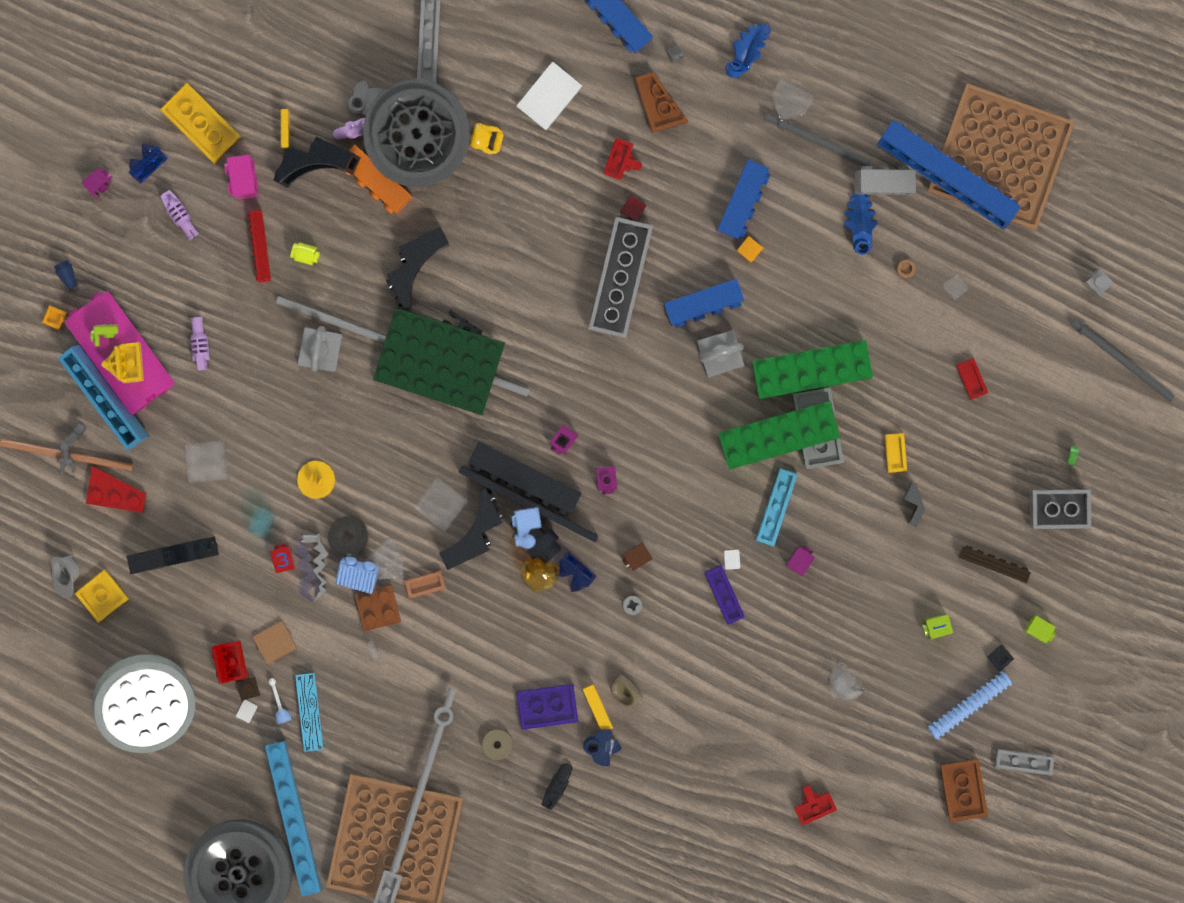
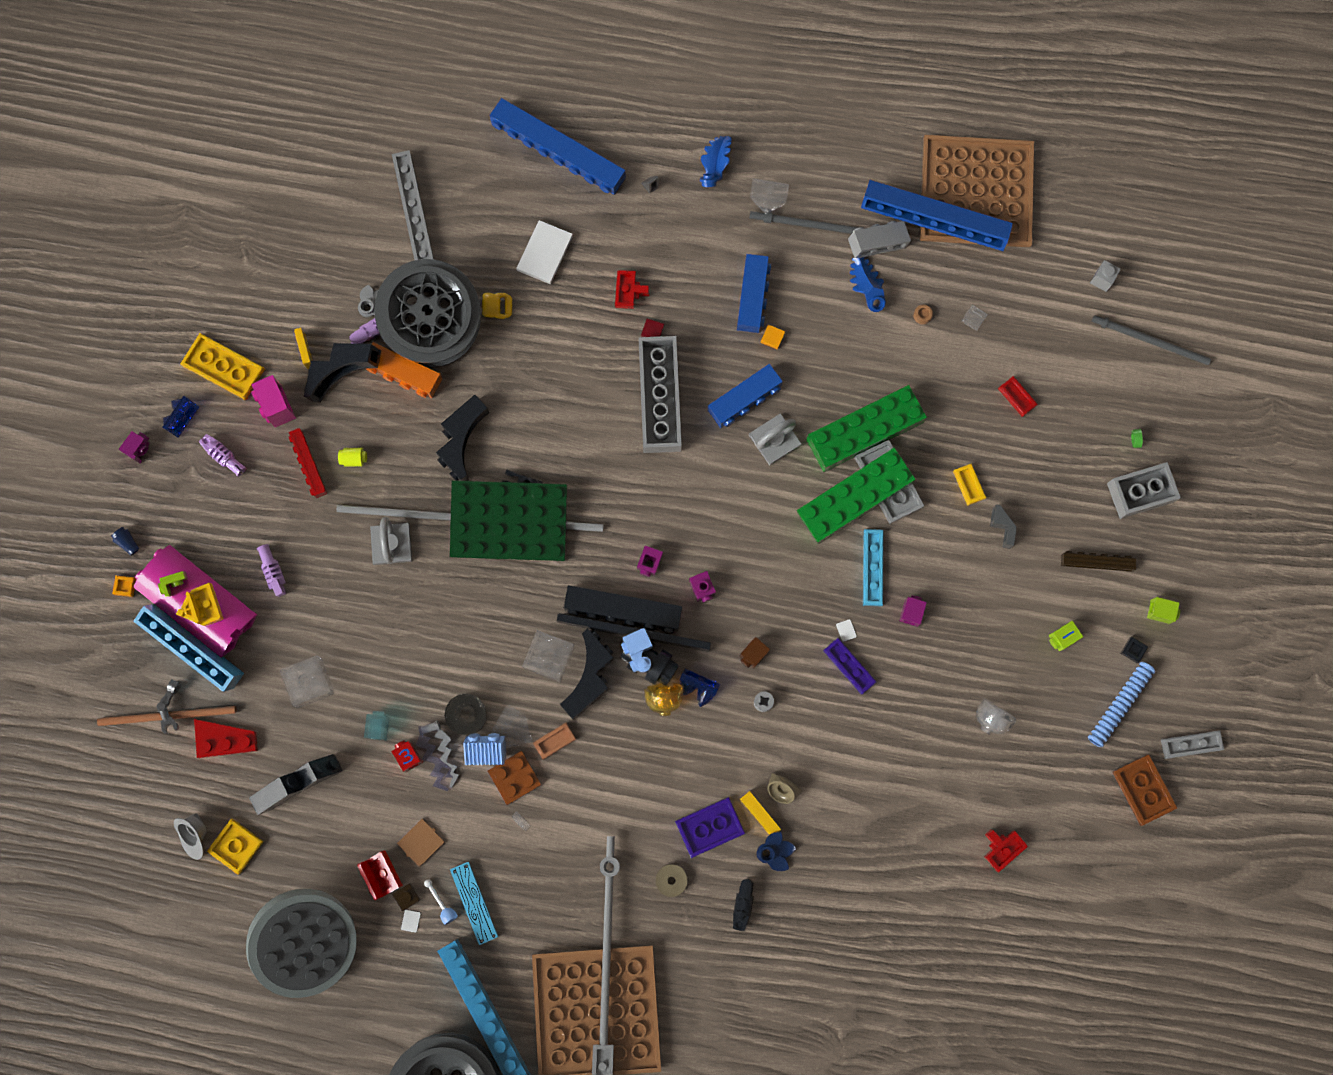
camera: 15 degrees left, 10 degrees down
yellow piece [297,461,335,499] -> none
dark orange wing [634,72,689,133] -> none

